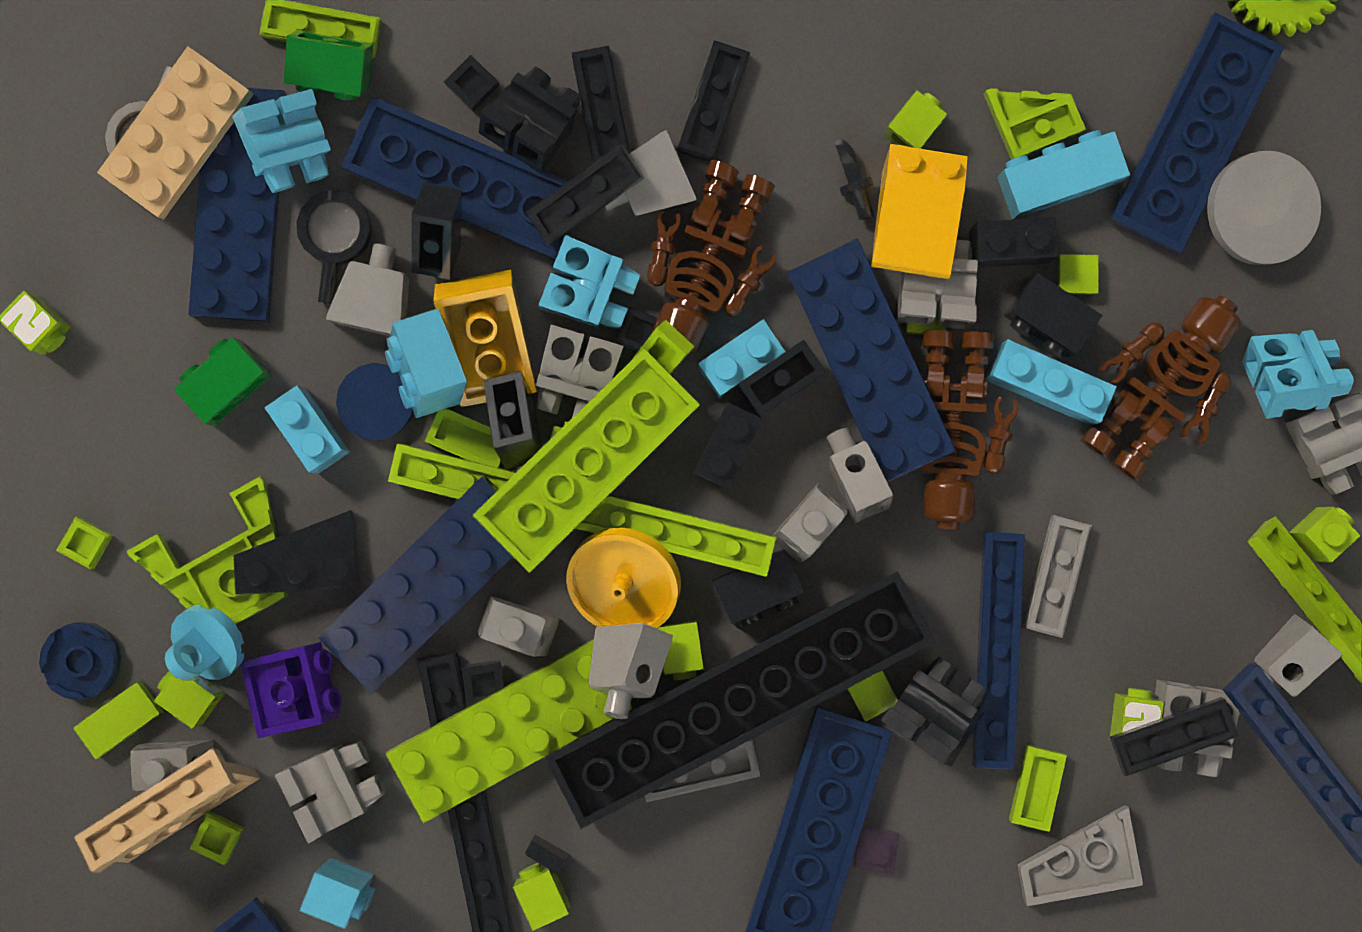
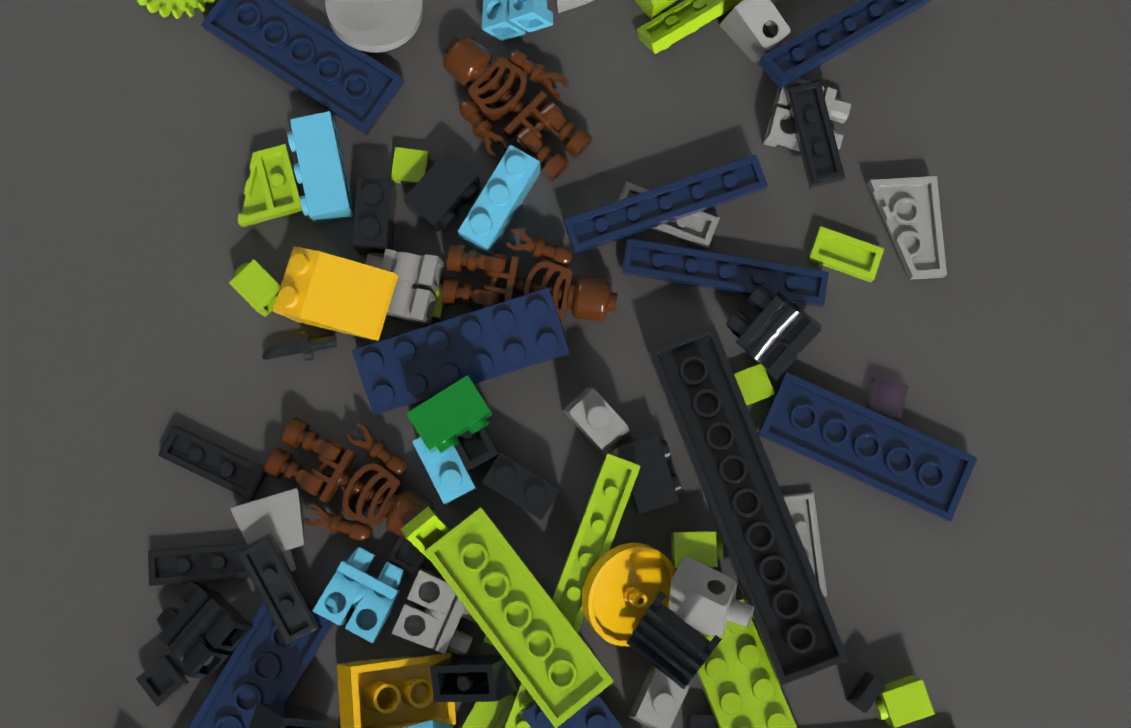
camera: 80 degrees left, 5 degrees down
light grey torso [827,427,893,524] -> none
lime brick [1110,688,1164,737] -> none
none -> green brick [406,375,493,454]
none -> dark blue plate [563,154,768,254]
none -> black plate [626,592,722,690]

